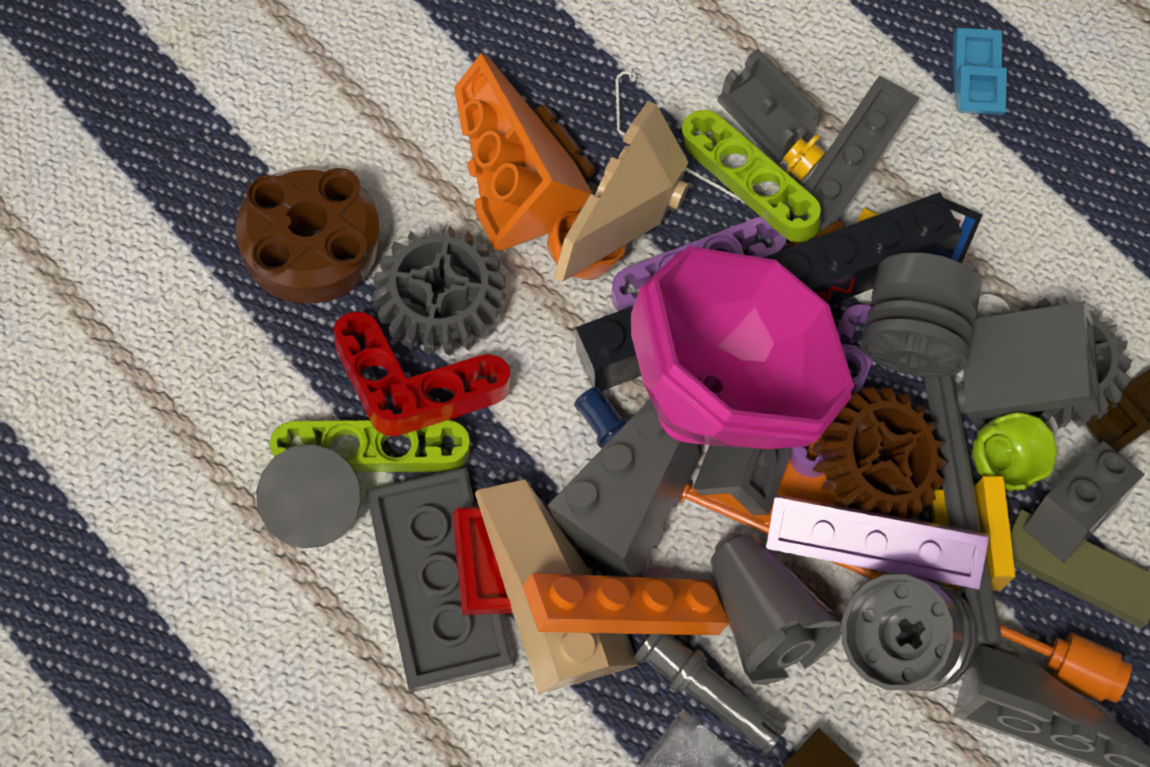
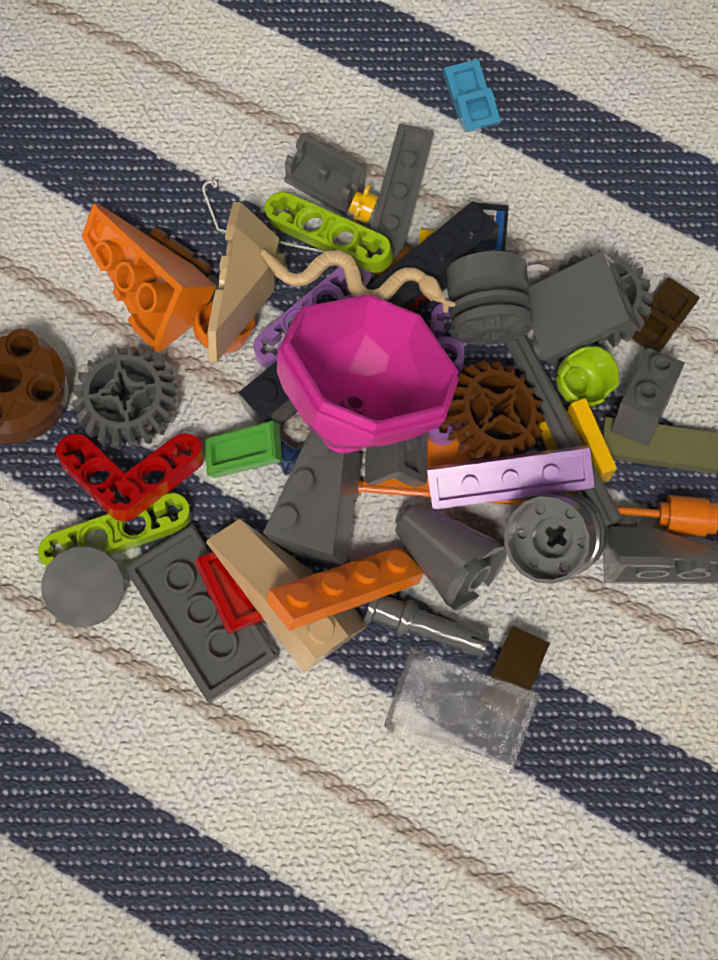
camera: 15 degrees left, 5 degrees up
none -> bright green tile [204,421,282,478]
none -> tan animal [260,249,455,313]

